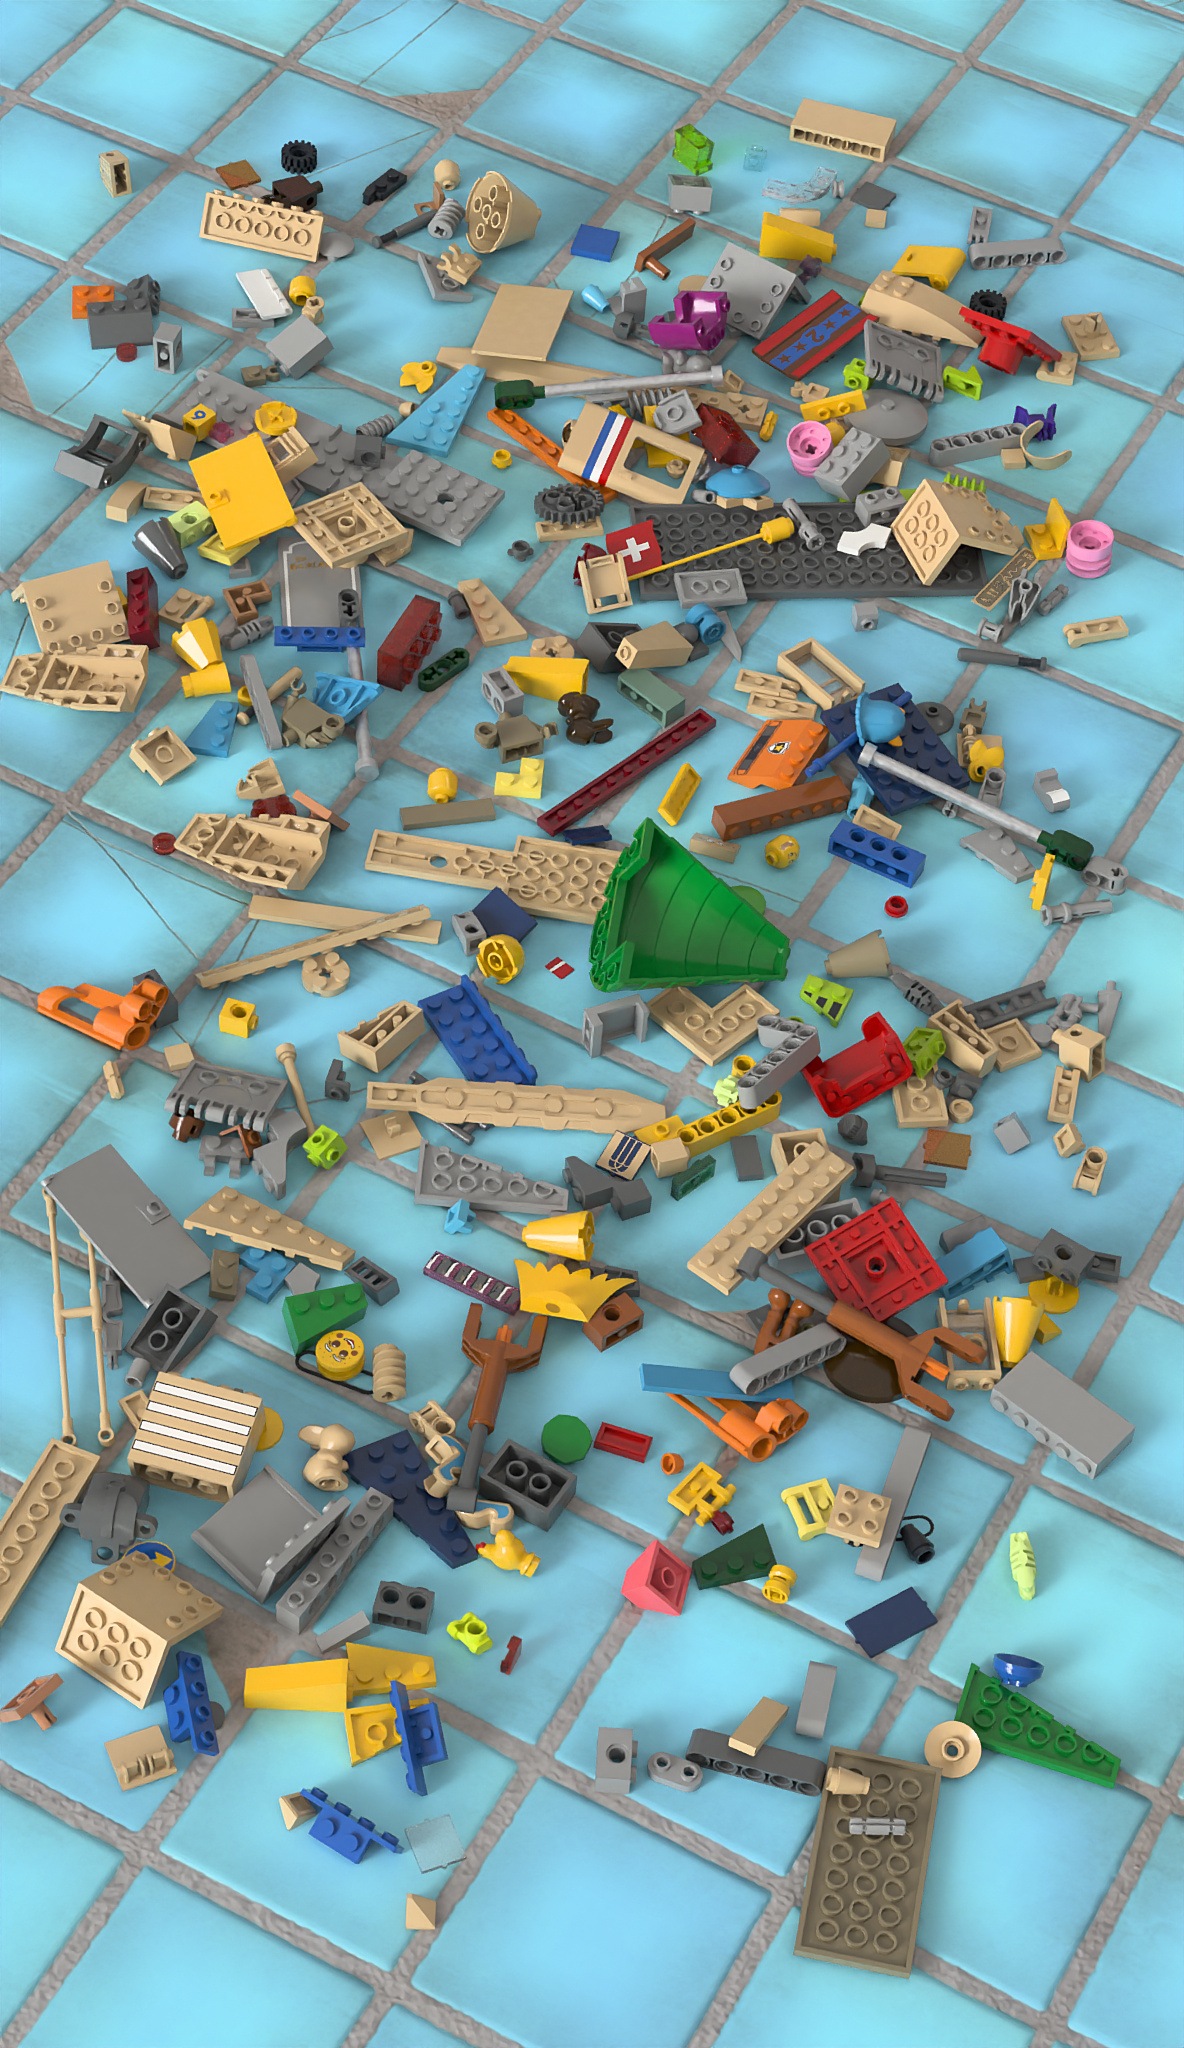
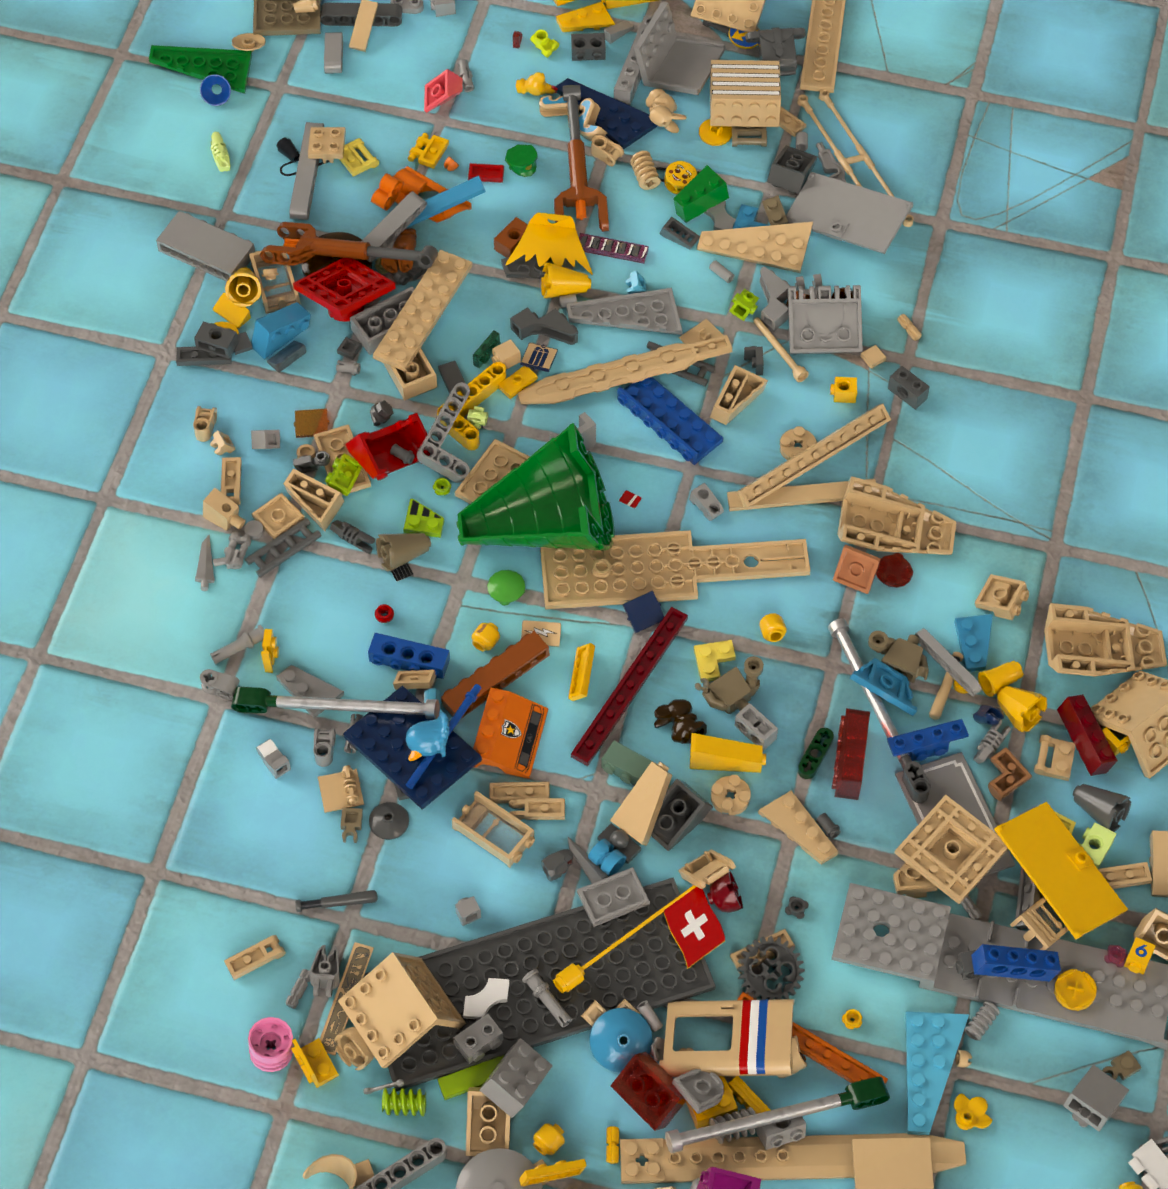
camera: 170 degrees right, 10 degrees up
orange panel [37,979,169,1051] -> none
clear red tile [152,832,176,855] -> none
tan brick [236,757,286,800] -> none
tan connector [302,296,325,326] -> none
dark tan tile [399,798,496,831] -> none
dark blue piece [472,886,538,943] -> none
yellow cylinder [477,934,525,984] -> none
dark grey brick [478,1438,577,1532] -> none
dark green wing [692,1523,777,1590] -> none
dark red plate [710,1510,734,1536] -> none
yellow wheel [762,1565,797,1604] -> none
bright pink wheel [787,421,834,478] -> none
dark blue piece [845,1587,938,1658] -> none
dark grey piece [850,1152,947,1188] -> none
yellow plate [967,739,1004,782] -> none
light grey bush [976,617,1005,644] -> none
none -> dark grey pin [390,444,415,464]
none -> light grey pin [457,59,474,92]
none -> dark grey rock [541,849,574,881]
none -> light grey axle [709,260,735,283]
none -> blue brick [971,944,1061,982]
none -> dark blue piece [973,705,1004,725]

